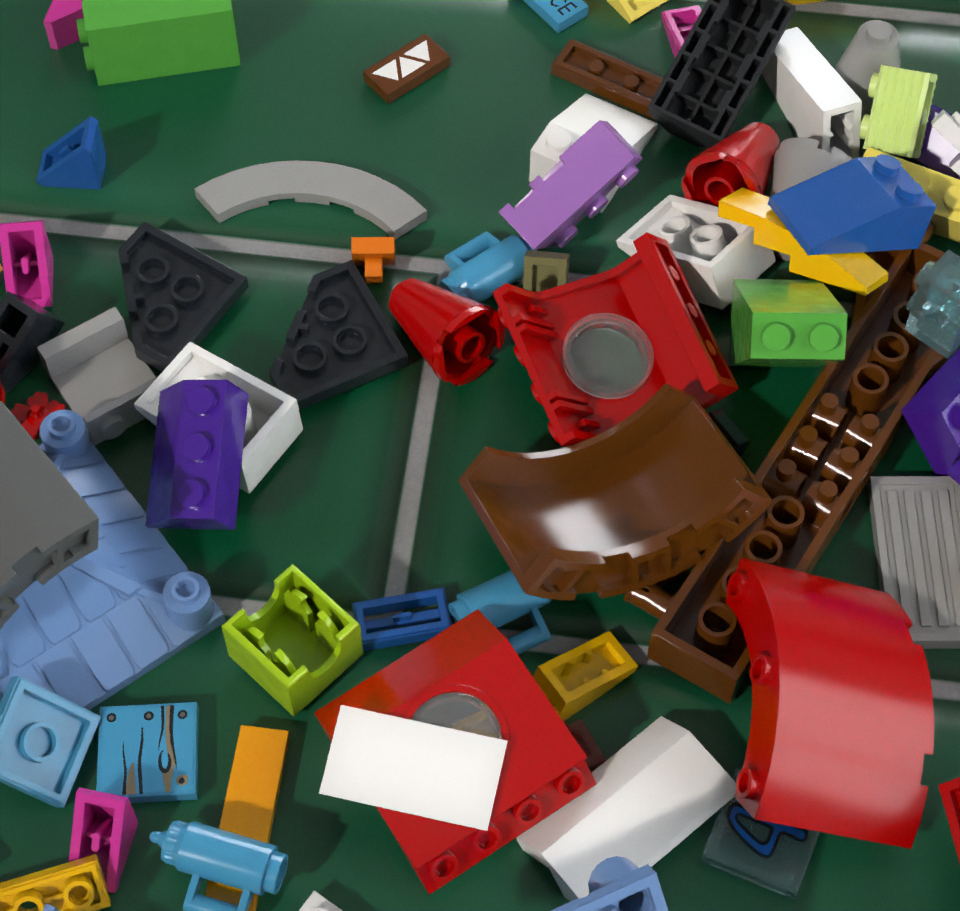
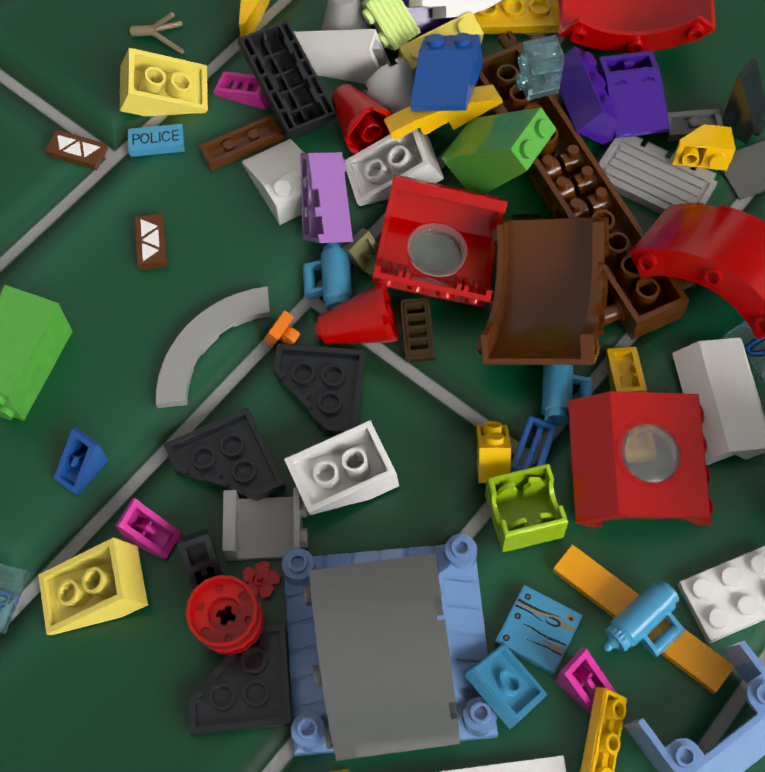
camera: 55 degrees left, 5 degrees up
dark purple slope [145,380,249,530] -> none
white sticker [319,705,508,831] -> none
none -> dark brown slope [400,298,435,362]
none -> yellow slope [477,421,511,483]

